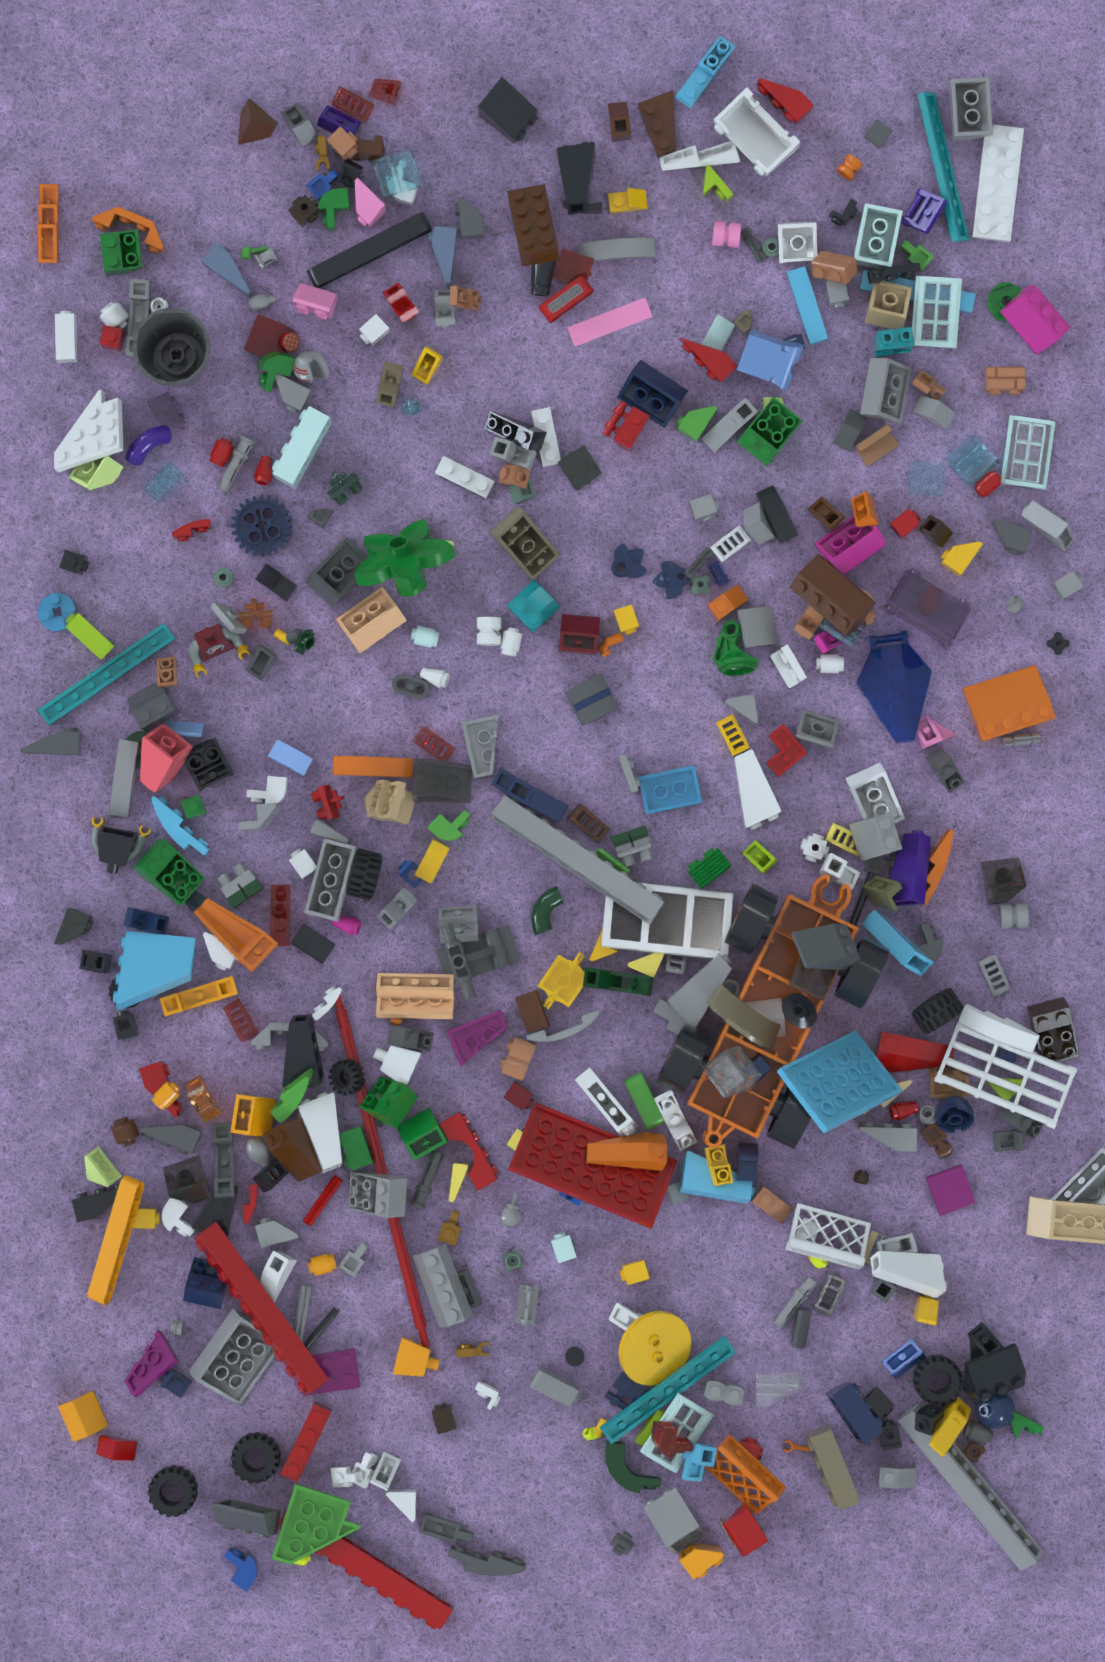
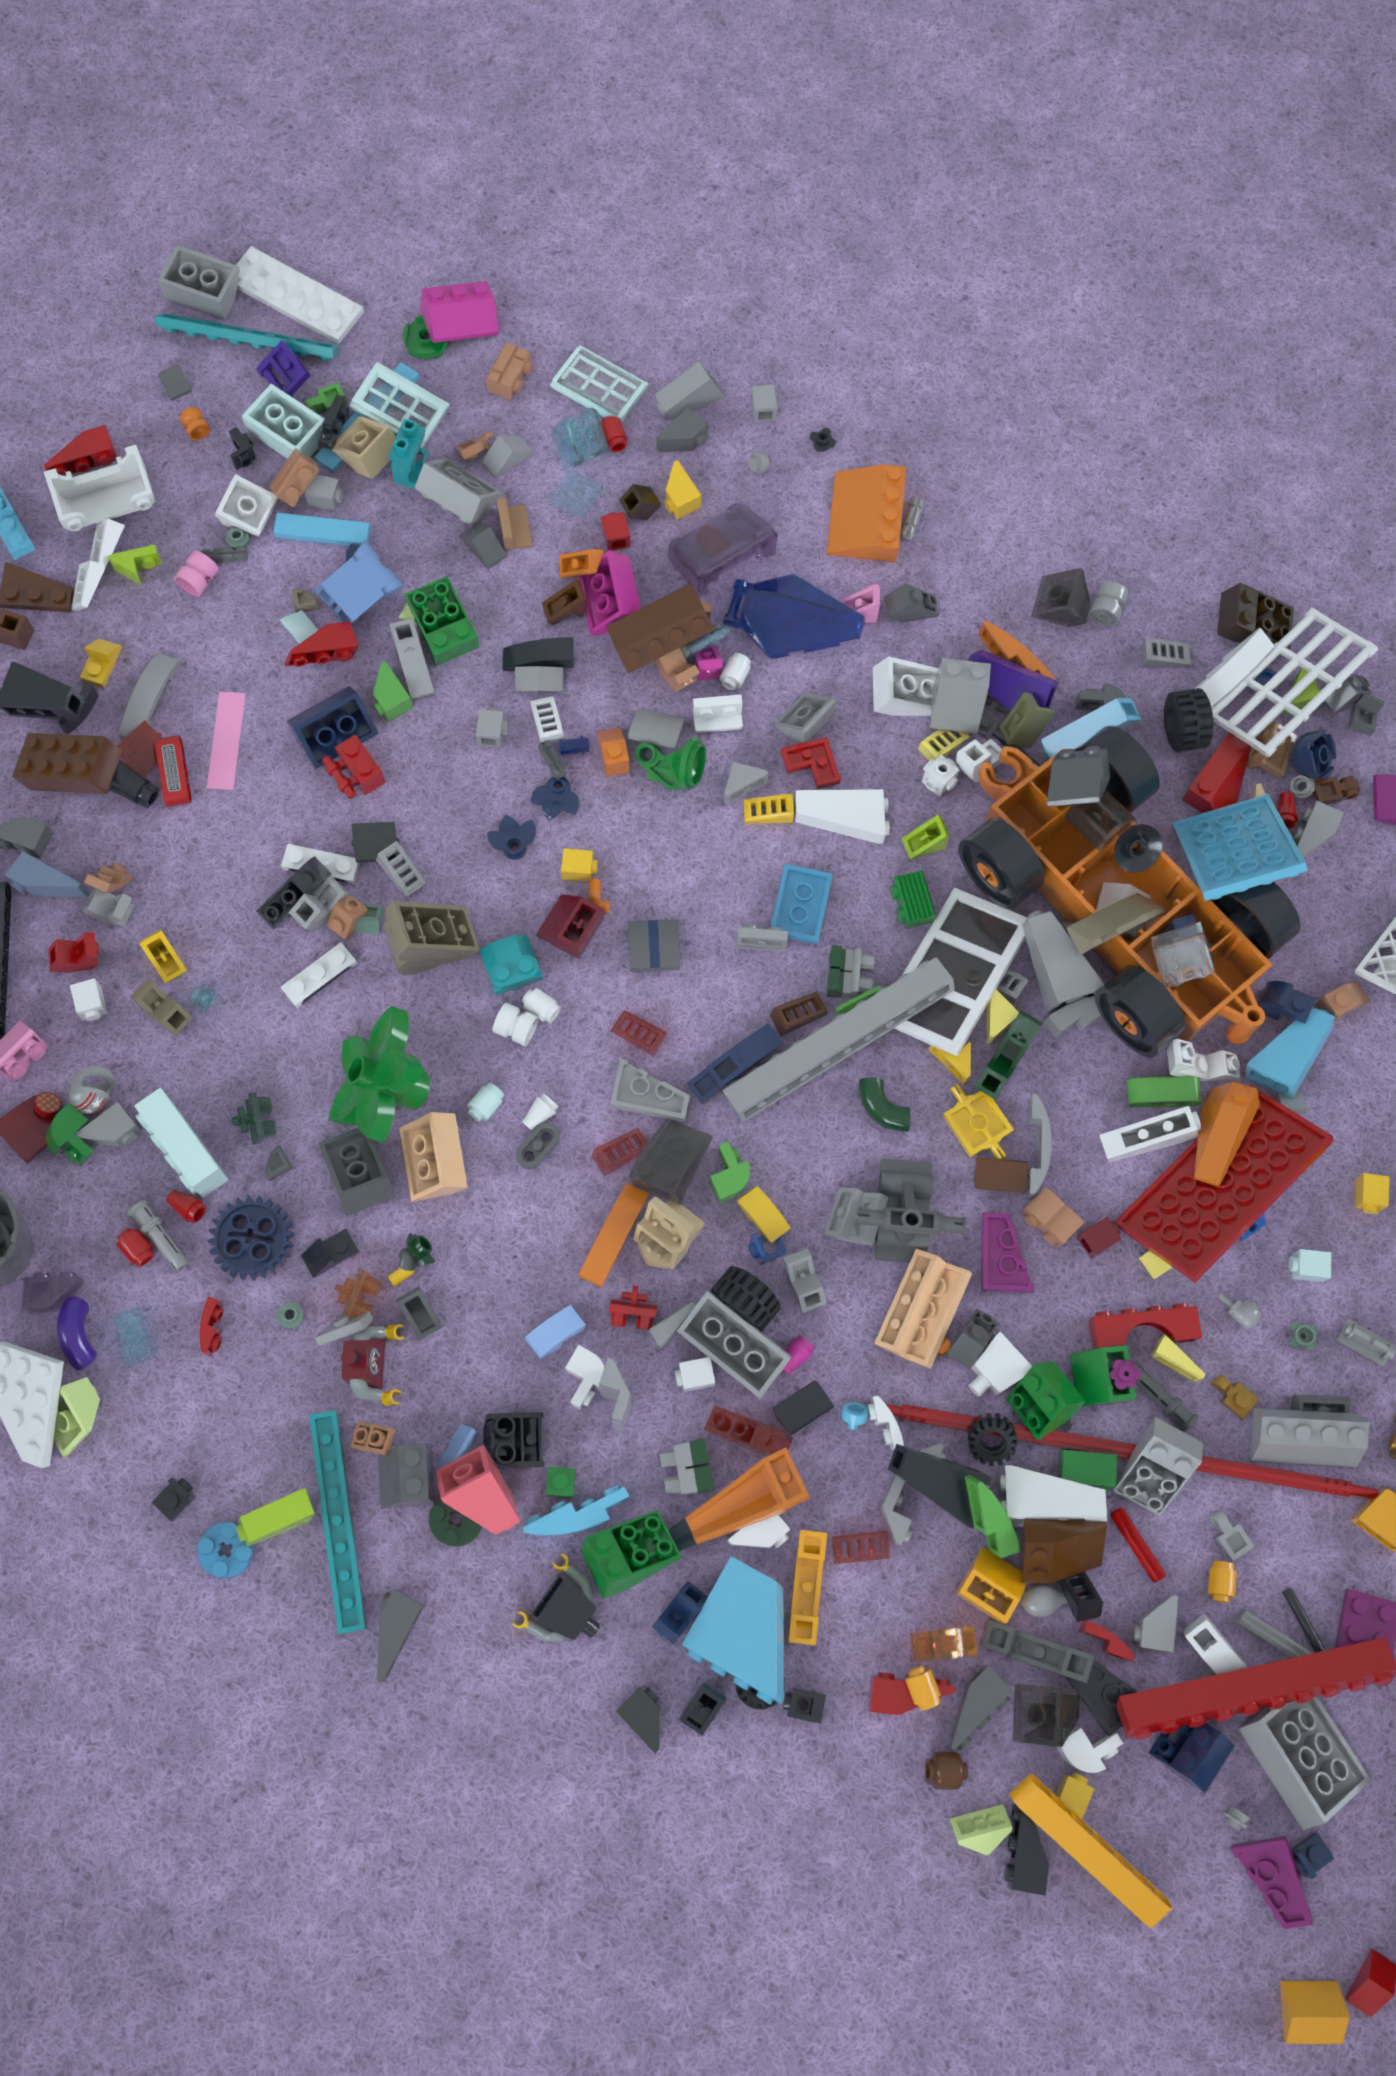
camera: 70 degrees left, 15 degrees down
light grey slope [109,739,140,818] -> none
sand green plate [691,575,710,595] -> none
yellow slope [704,1144,733,1186] -> none
dark brown hinge [853,1169,869,1185] -> none
none -> light grey slope [376,841,426,898]
none -> clear red slope [611,1010,667,1057]
none -> medium azure tile [841,1402,869,1430]
none -> magenta plant [1110,1360,1141,1390]

